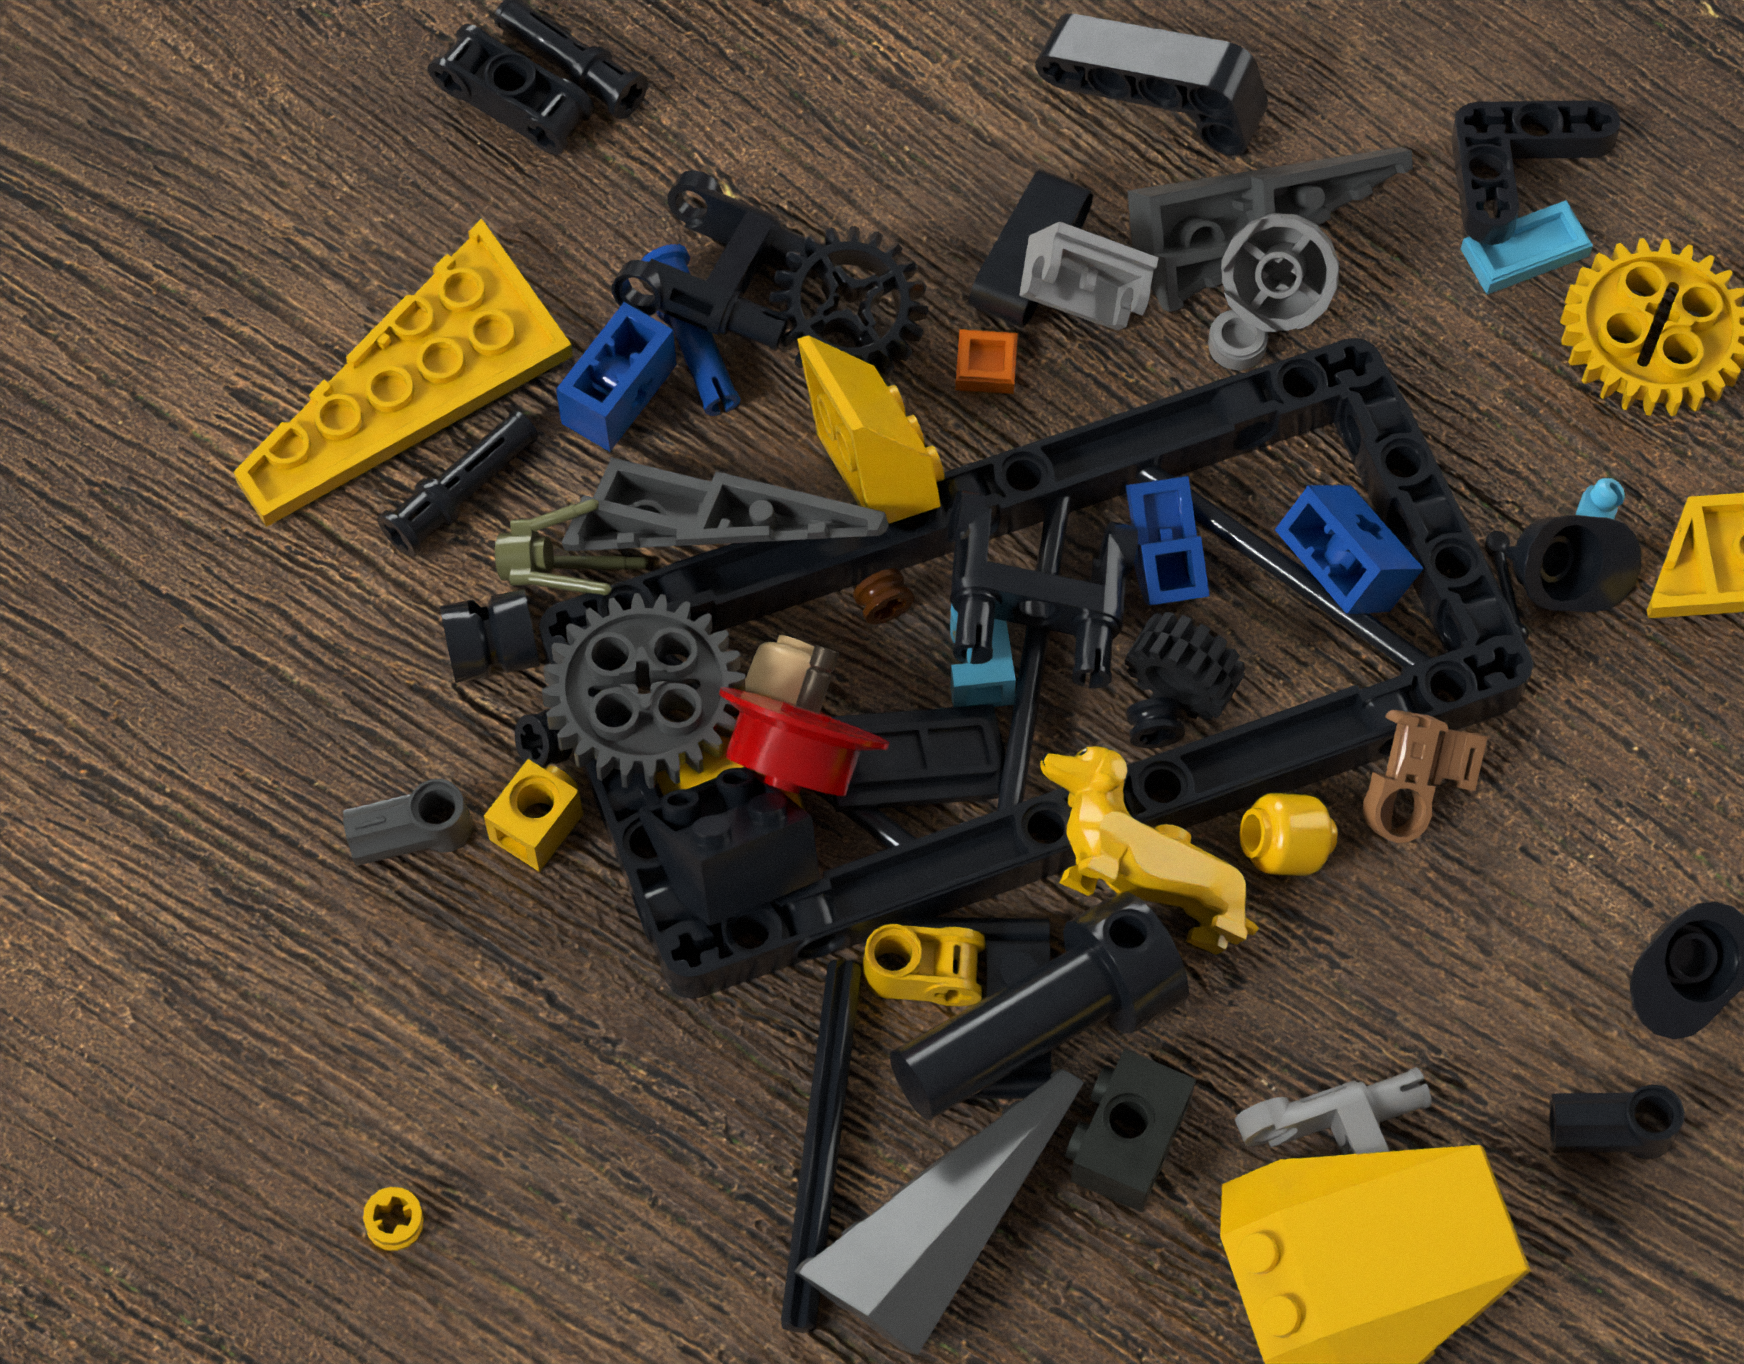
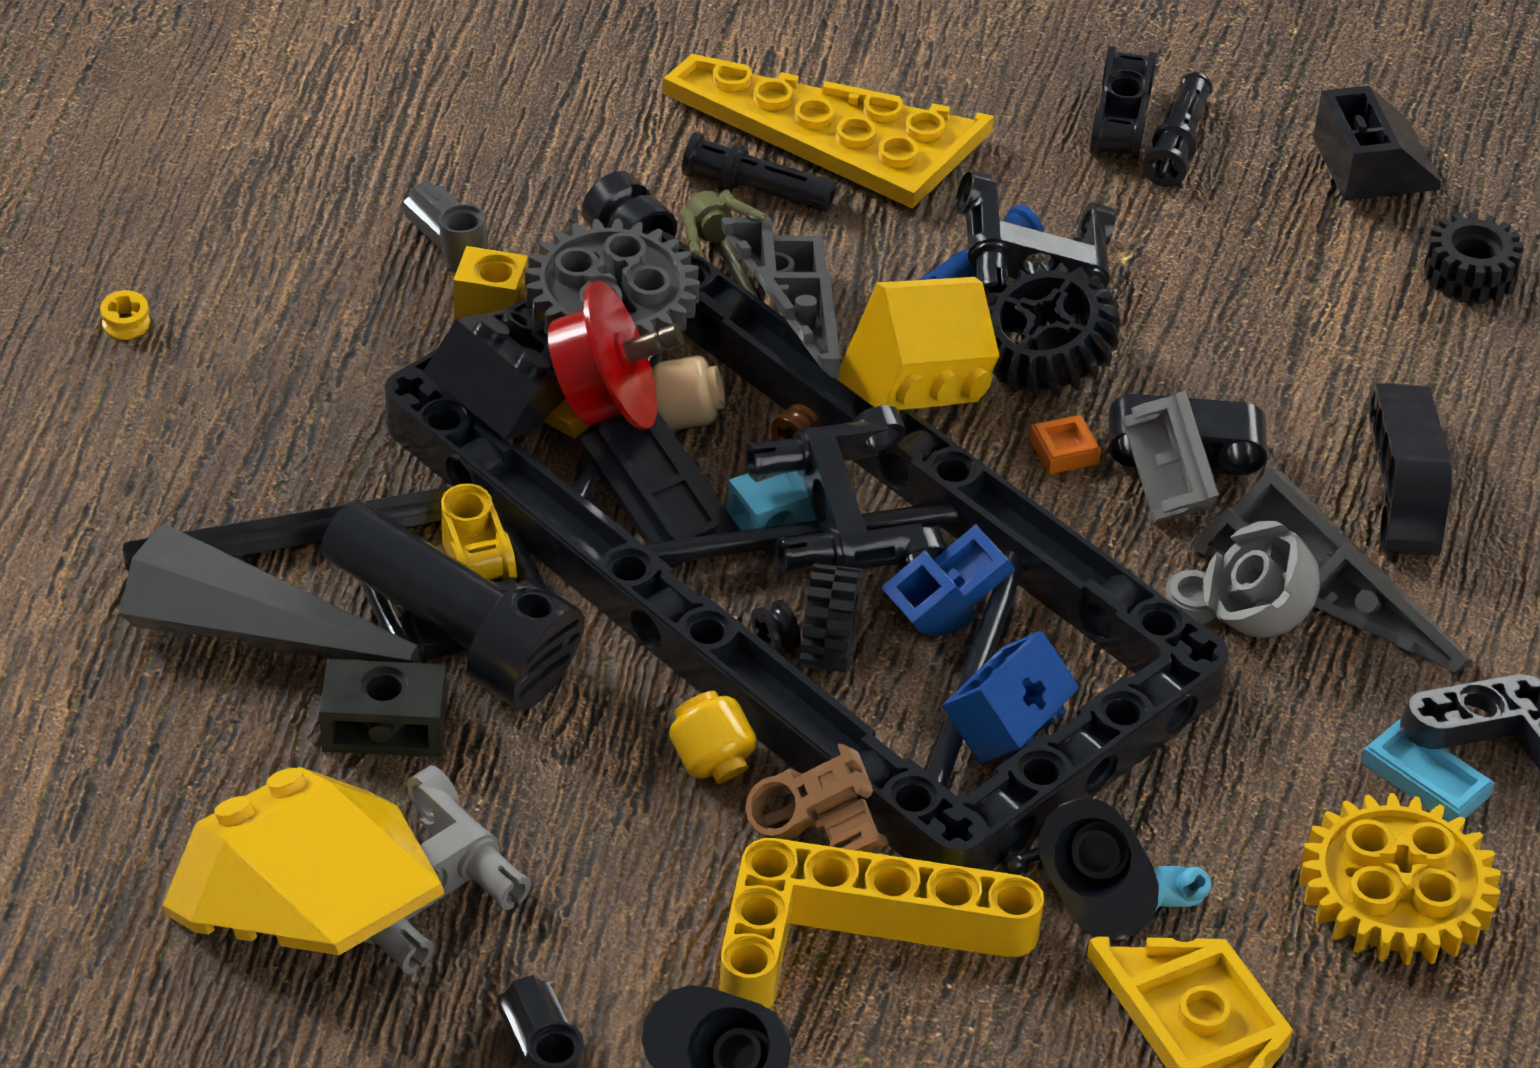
camera: 65 degrees right, 20 degrees down
blue brick [556,302,677,452] -> none
yellow animal [1040,746,1259,955] -> none
none -> yellow beam [720,838,1044,1009]

